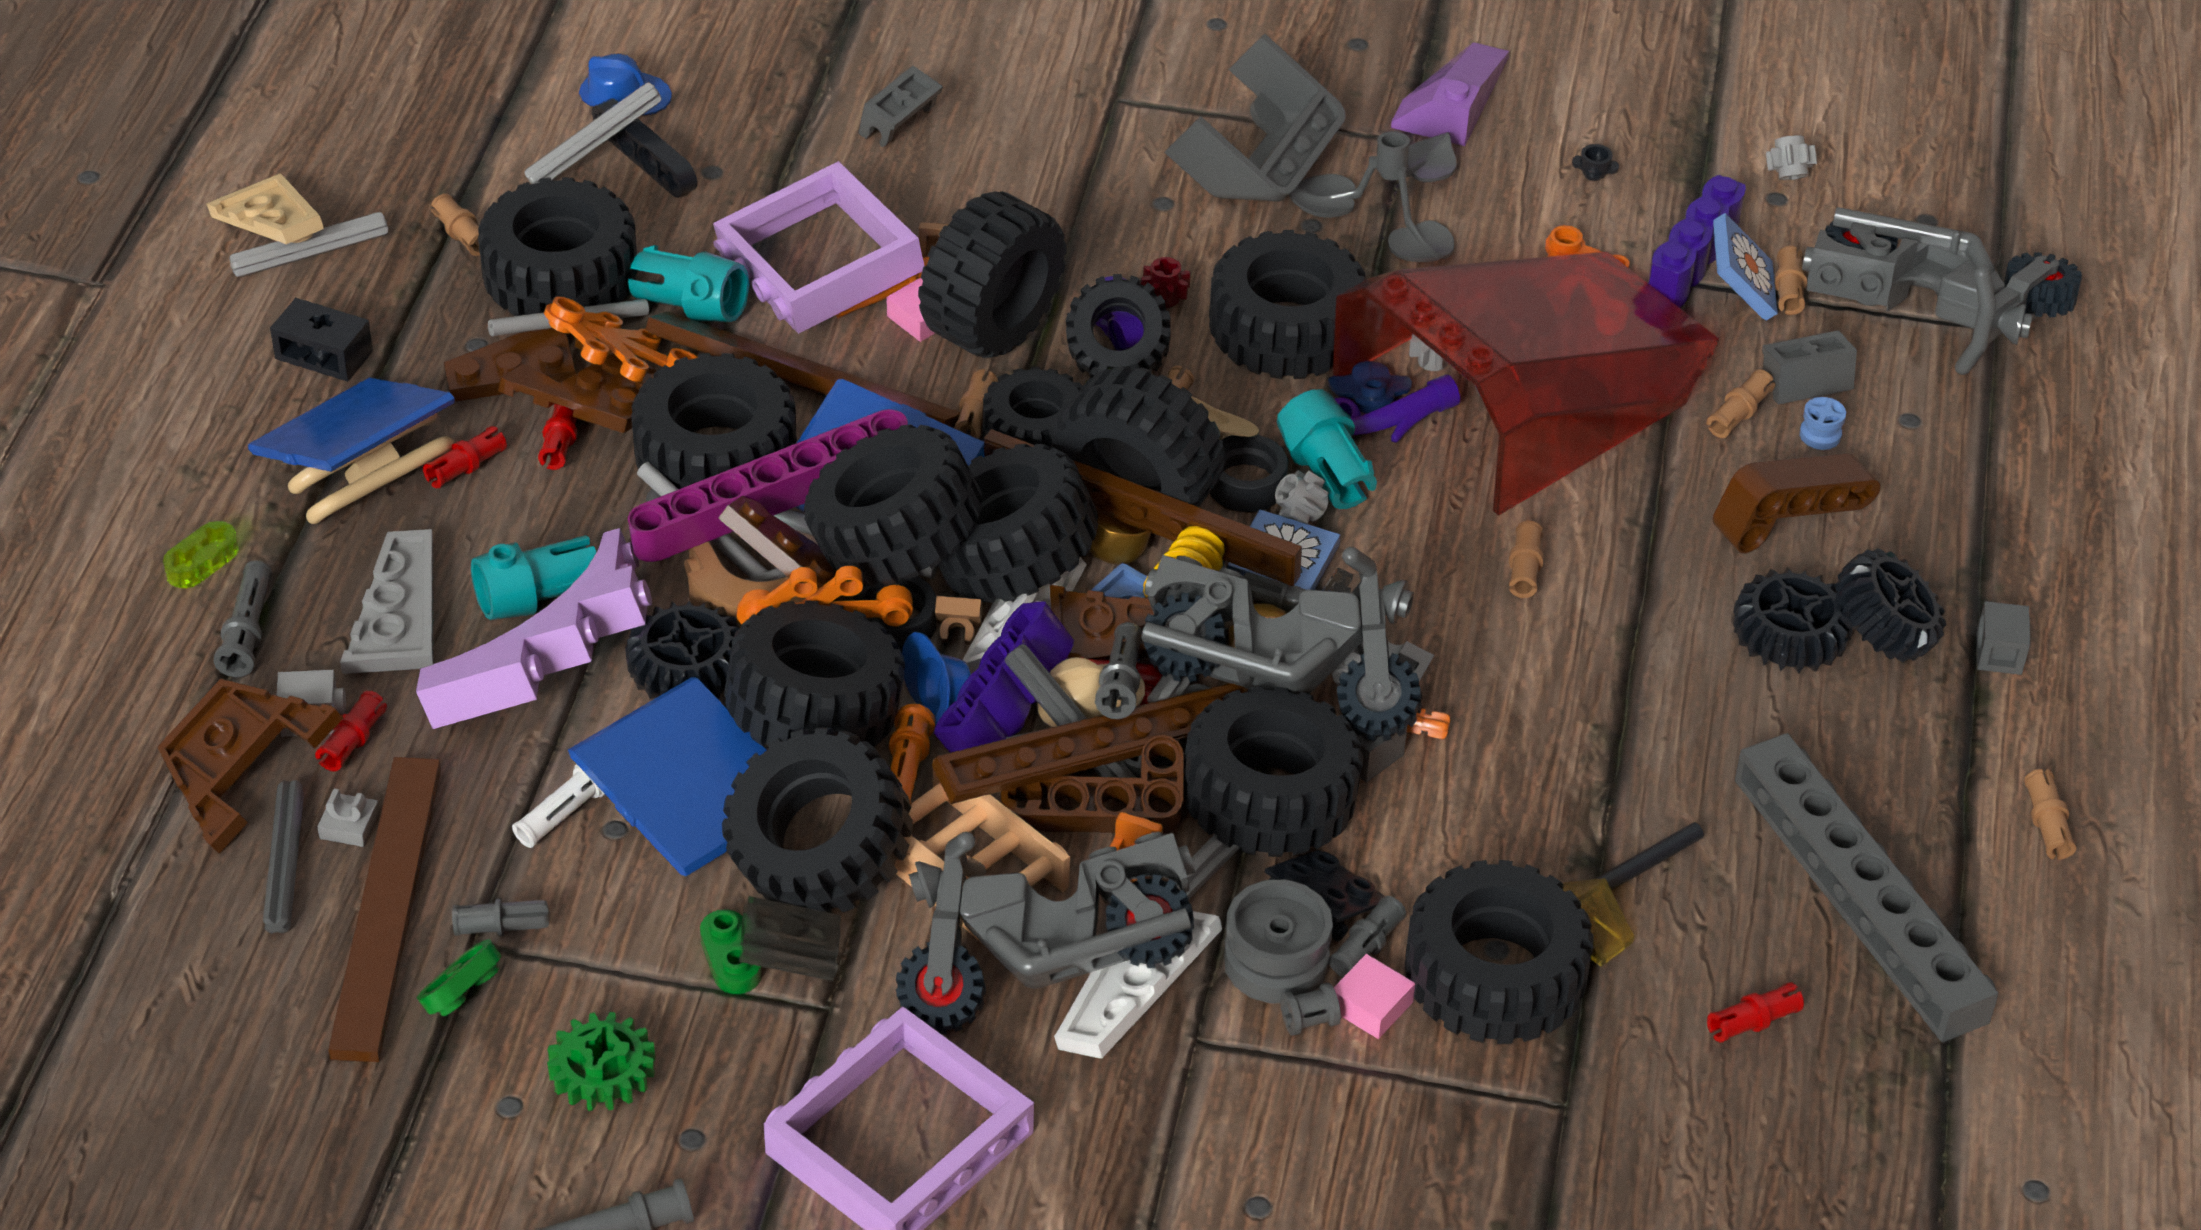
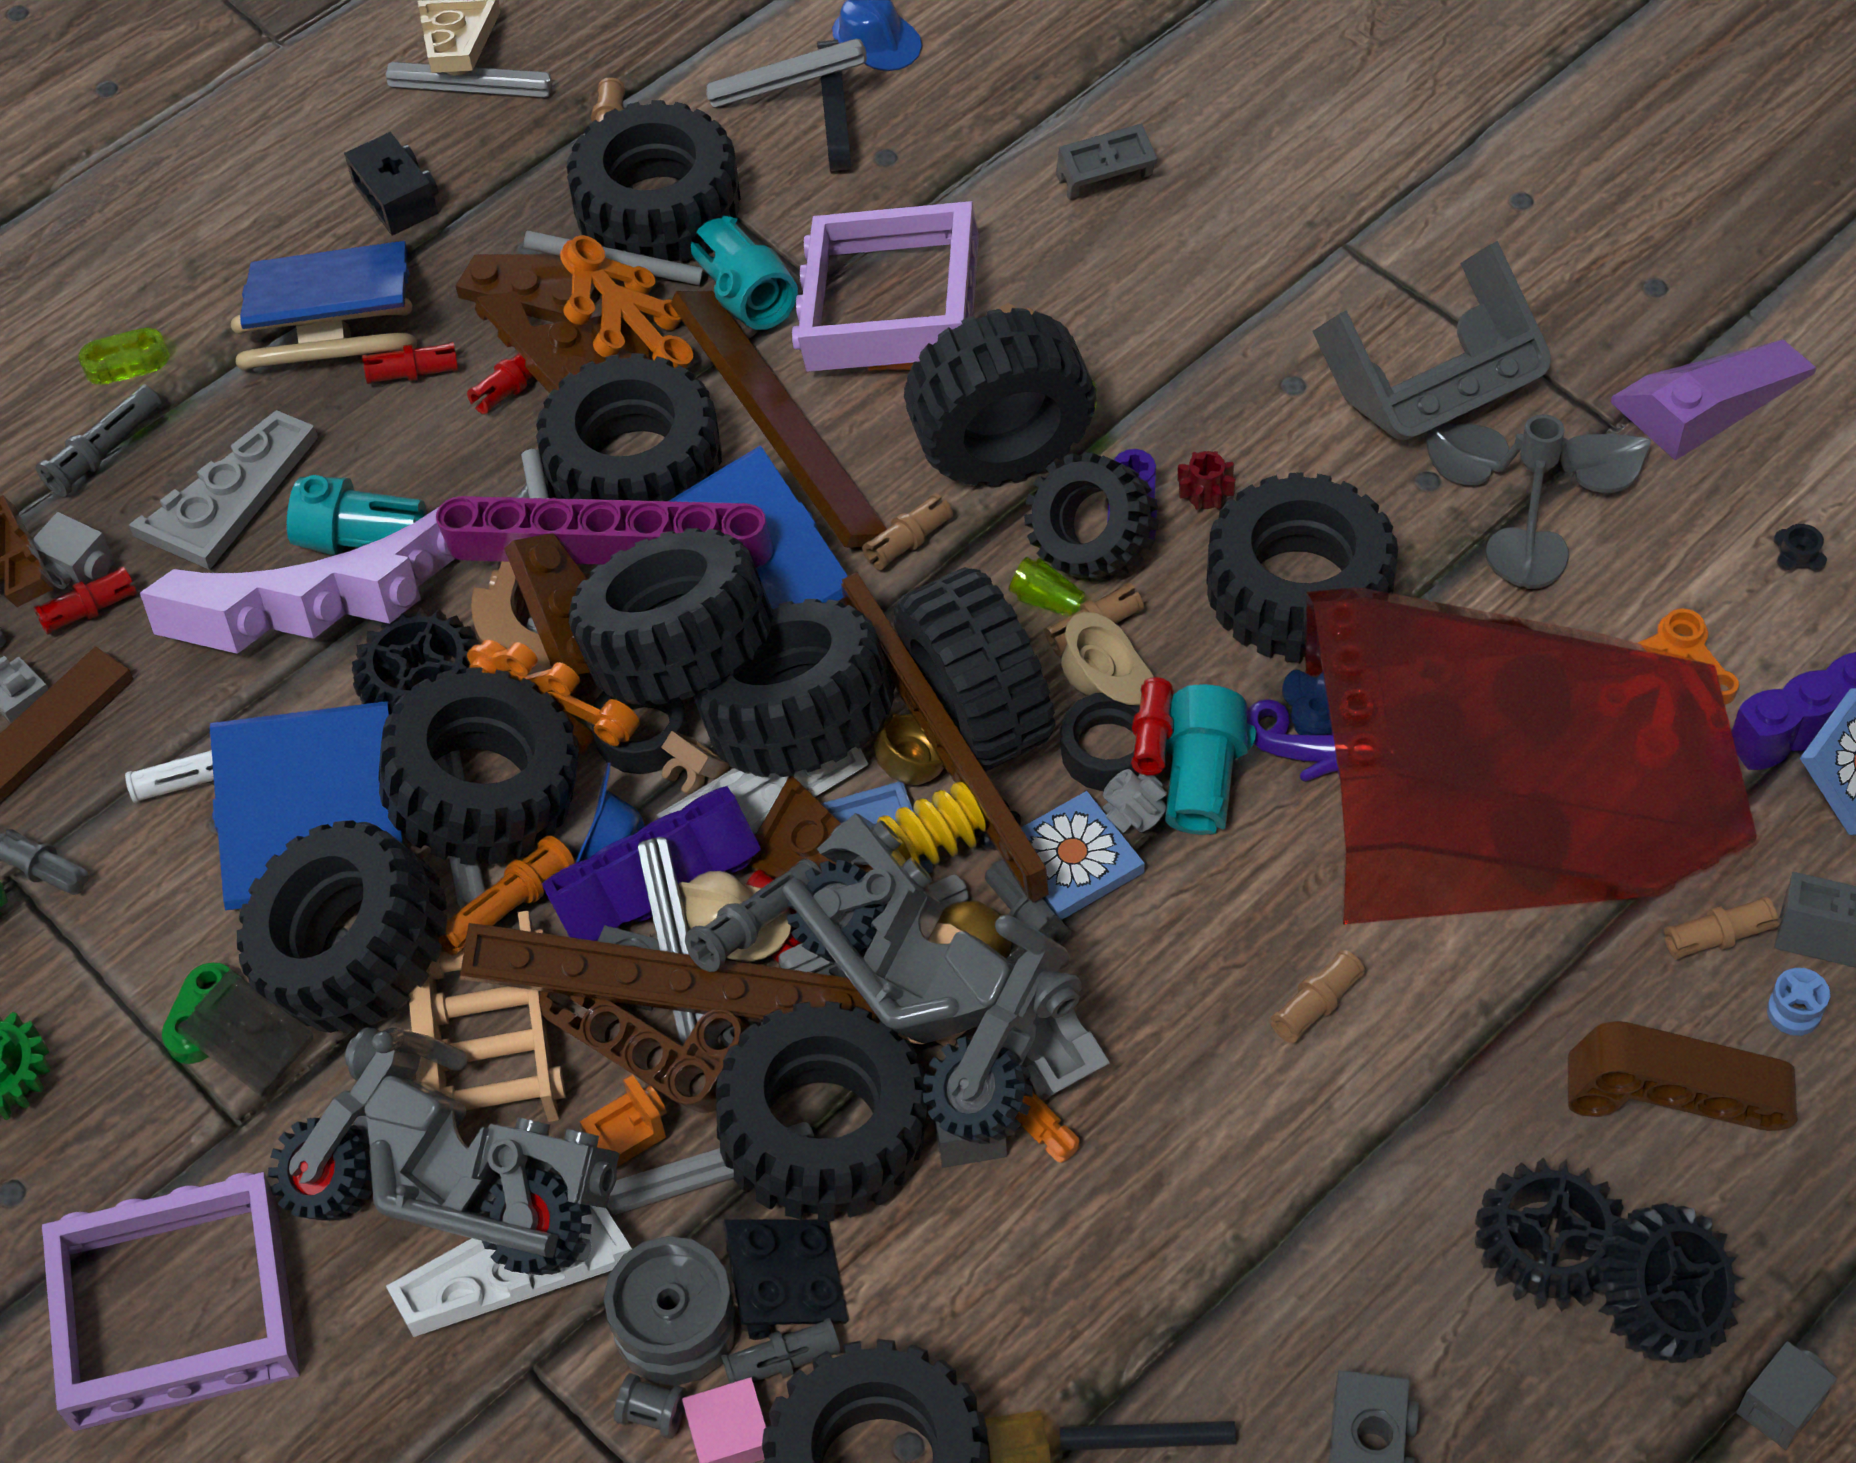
camera: 40 degrees right, 10 degrees up
black tyre [983,367,1083,448] -> none
none -> red pin [1131,677,1174,776]

